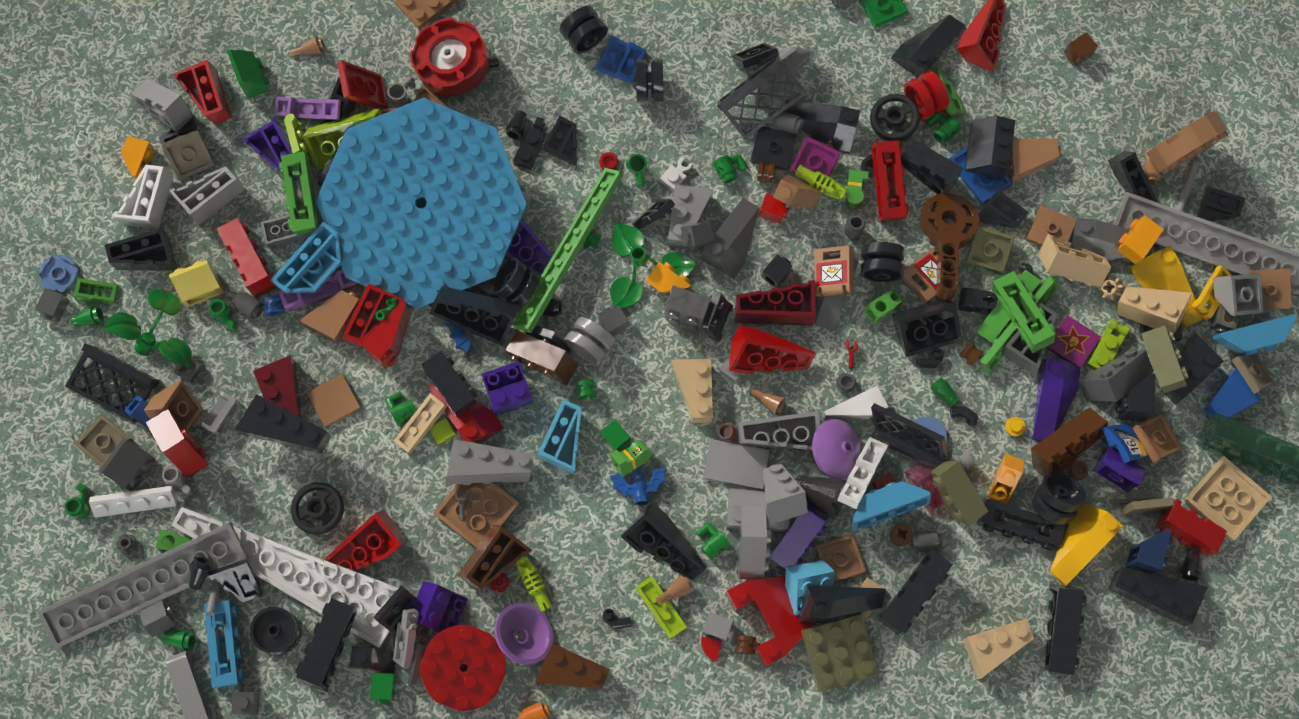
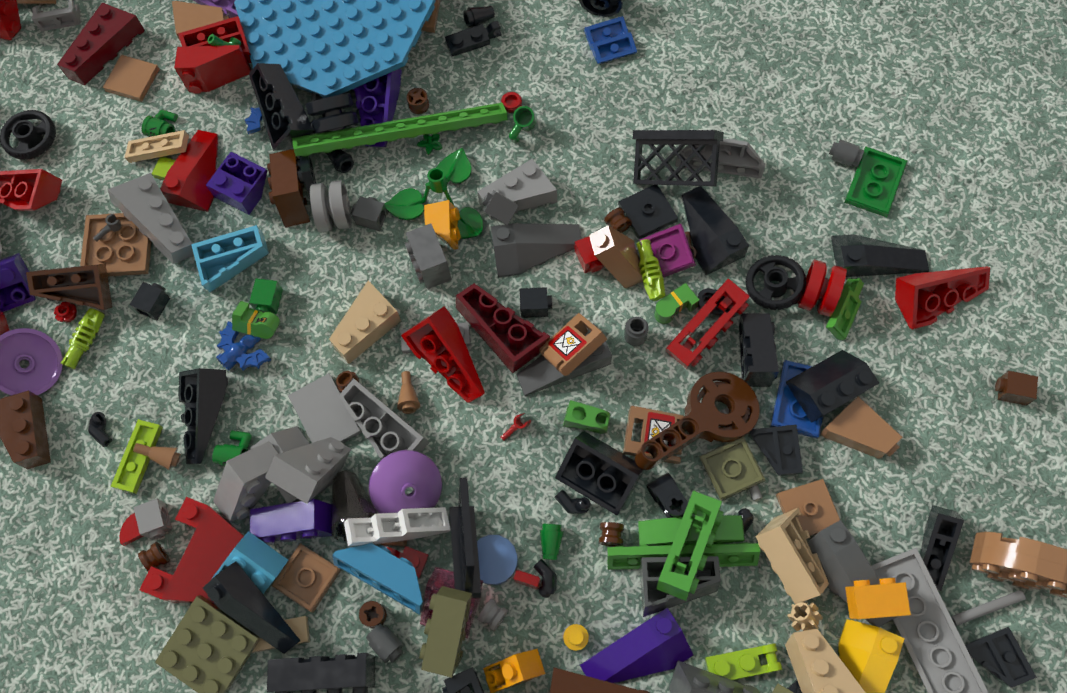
camera: 55 degrees right, 5 degrees down
black wedge [235,394,332,454] -> none
black wedge [421,351,477,417] -> none
black wing [542,115,577,166] -> none
green wheel [575,379,597,400] -> none
black wing [632,199,675,229] -> none
black wheel [634,59,663,102] -> none
white plate [659,157,692,192] -> none
black plate [701,291,734,342] -> none
green piece [712,154,747,184] -> none
black plate [731,43,779,68] -> none
dark grey brick [774,111,804,135] -> none
white slope [822,386,889,420] -> none
dark grey plate [836,373,856,393] -> none
black wheel [861,242,904,282] -> none
green piece [926,112,961,144] -> none
magenta tile [1047,315,1101,369] -> none
medium nougat cone [1143,150,1161,185] -> none
none -> black brick [129,282,170,321]
none -> reddish brown wheel [407,88,429,114]
none -> red tile [513,570,541,590]

